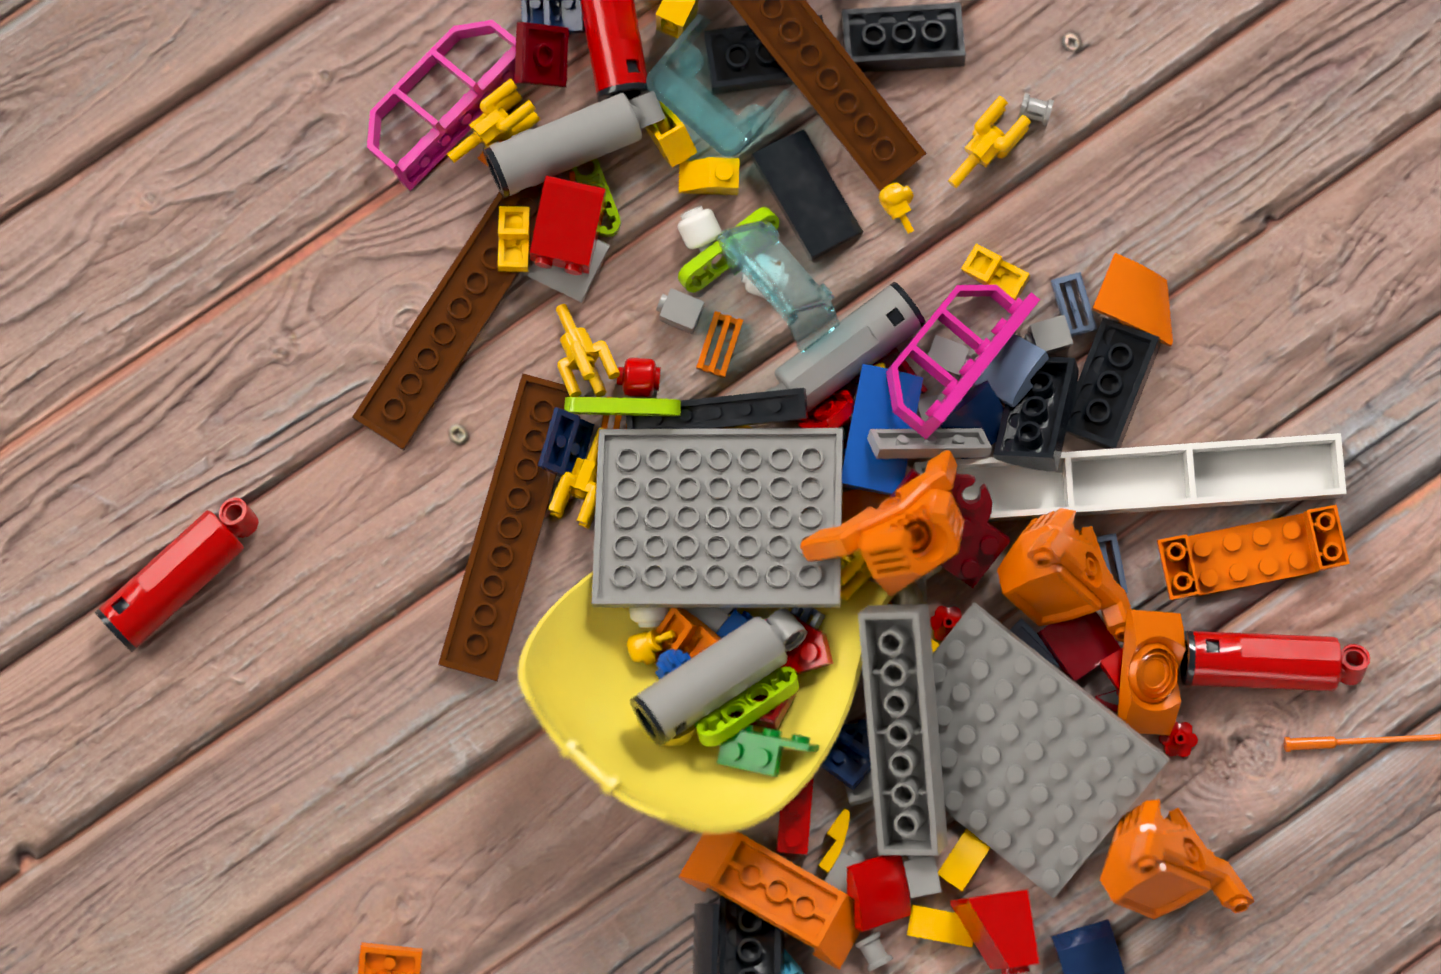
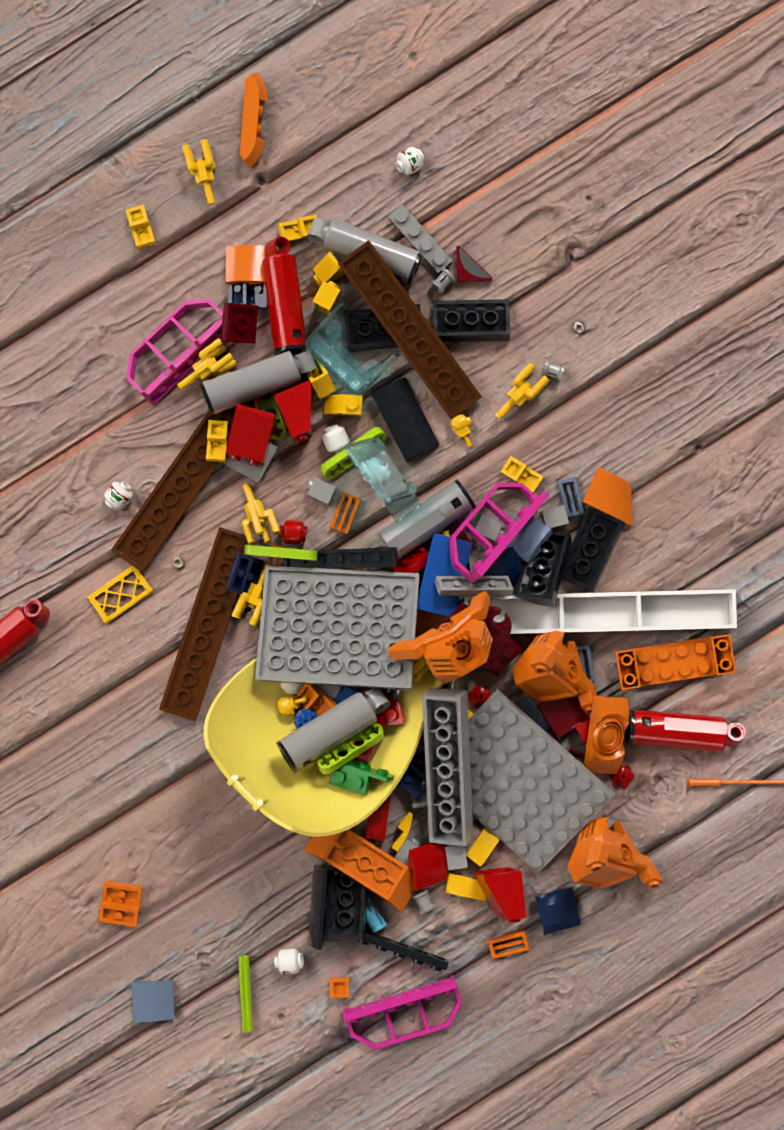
camera: 10 degrees right, 5 degrees up
none -> yellow window [87,566,154,624]
none -> white head [104,481,133,510]
none -> red slope [274,380,313,443]

